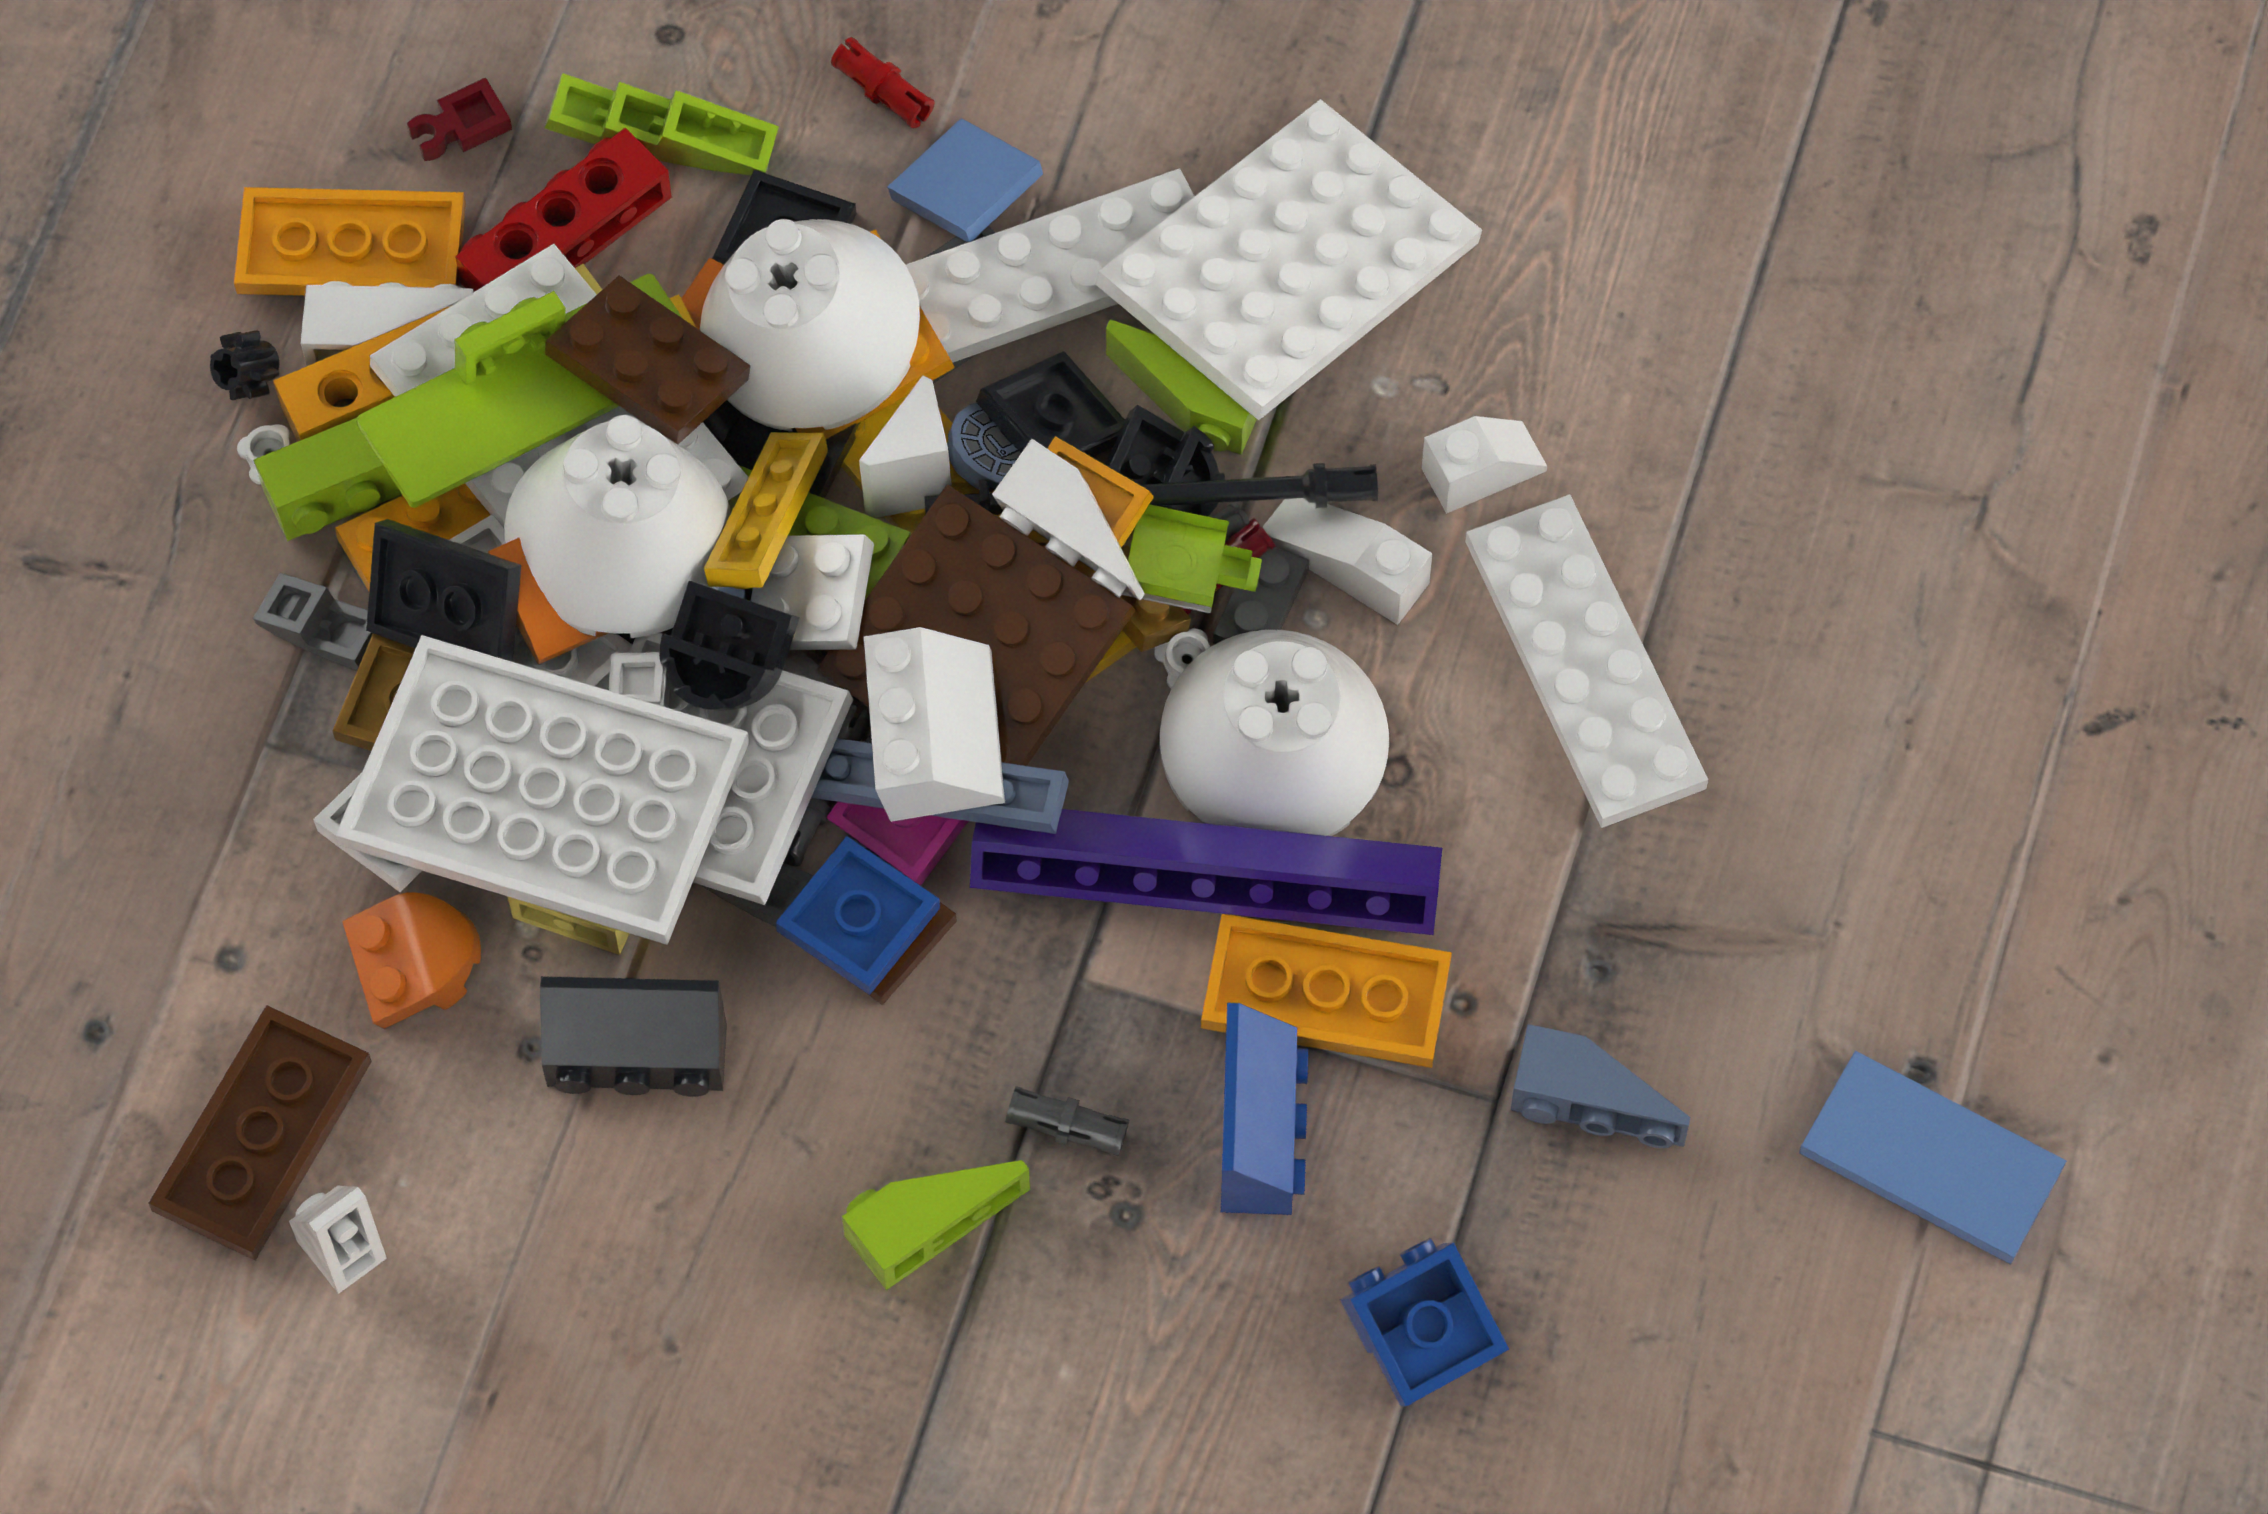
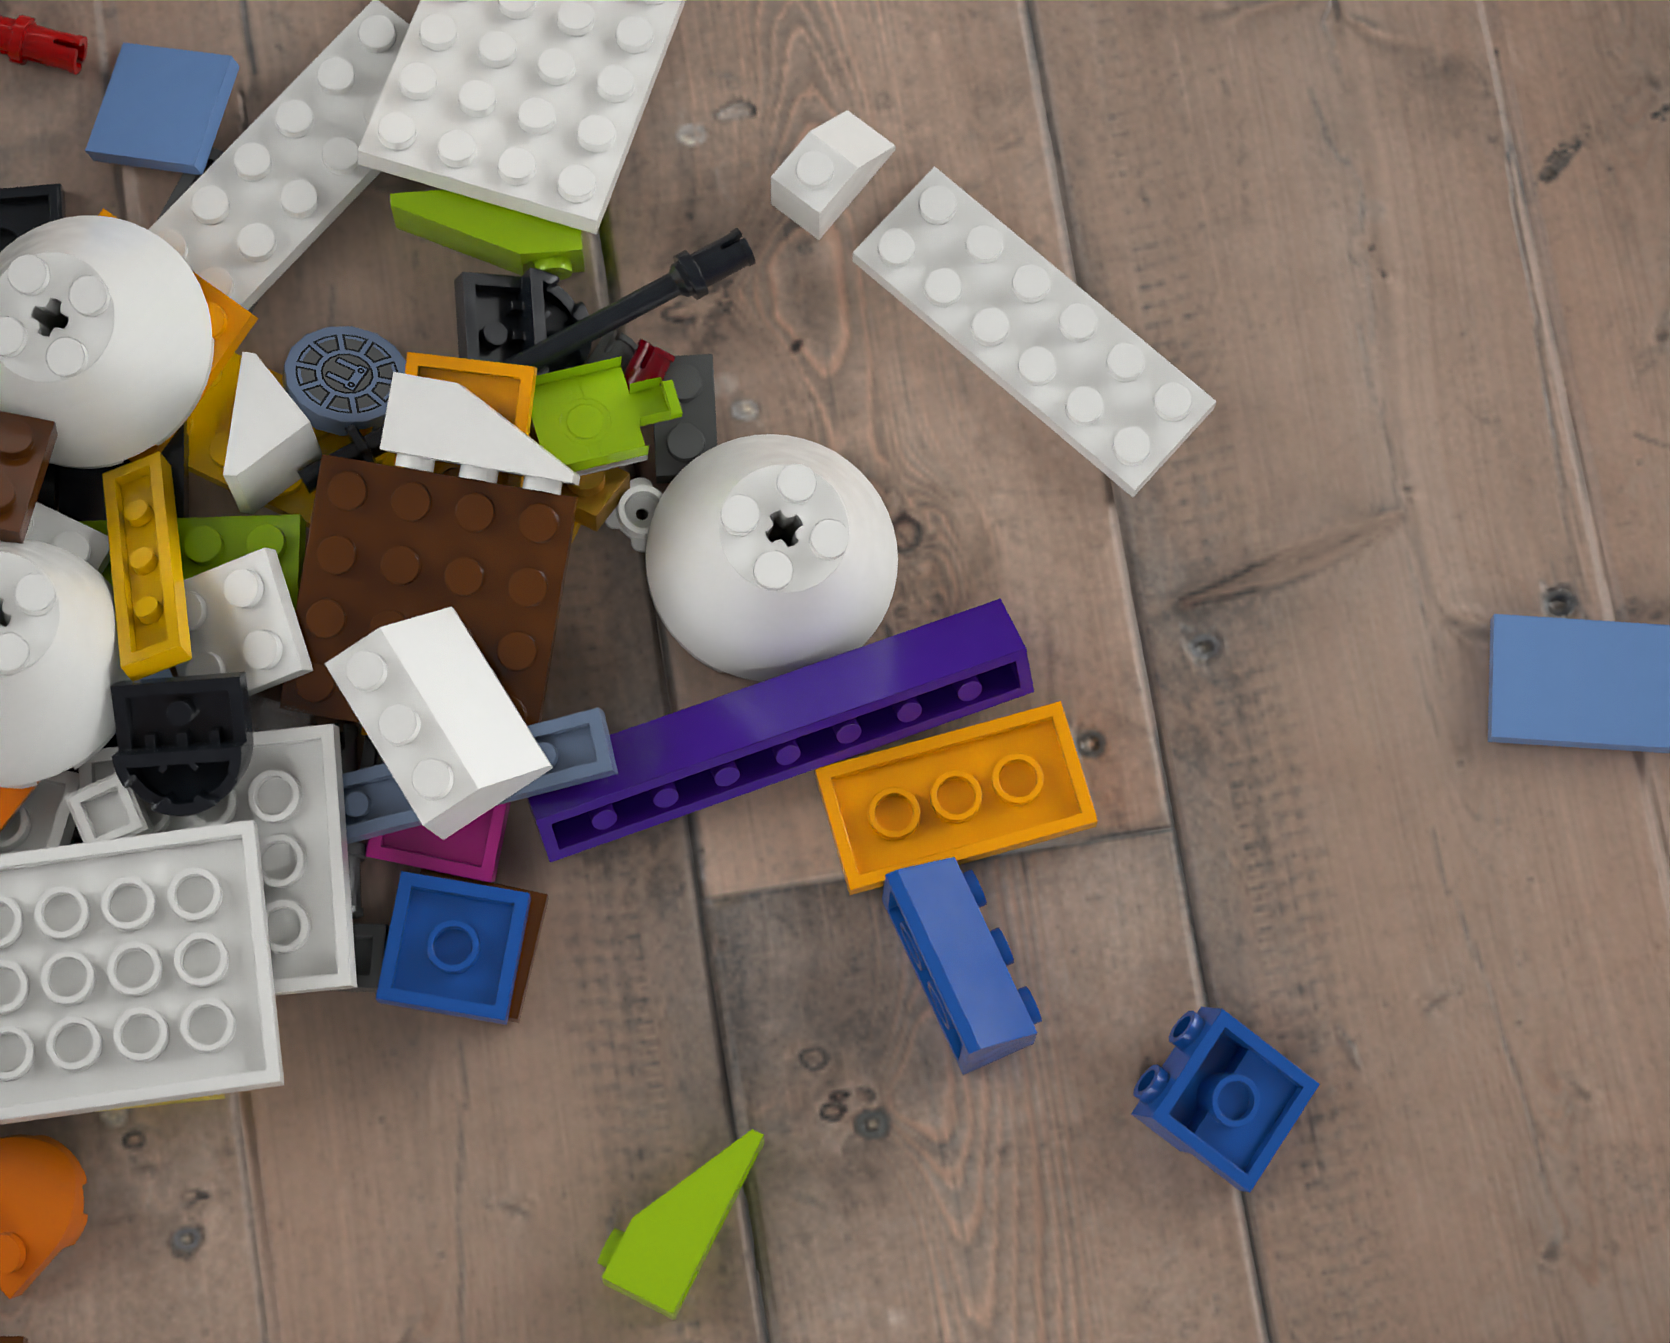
camera: 30 degrees left, 10 degrees up
black slope [540,976,727,1097] -> none
black tile [976,351,1125,457] -> none
dark grey pin [1005,1086,1129,1156] -> none
white slope [1262,498,1432,625] -> none
sand blue slope [1510,1024,1691,1148] -> none

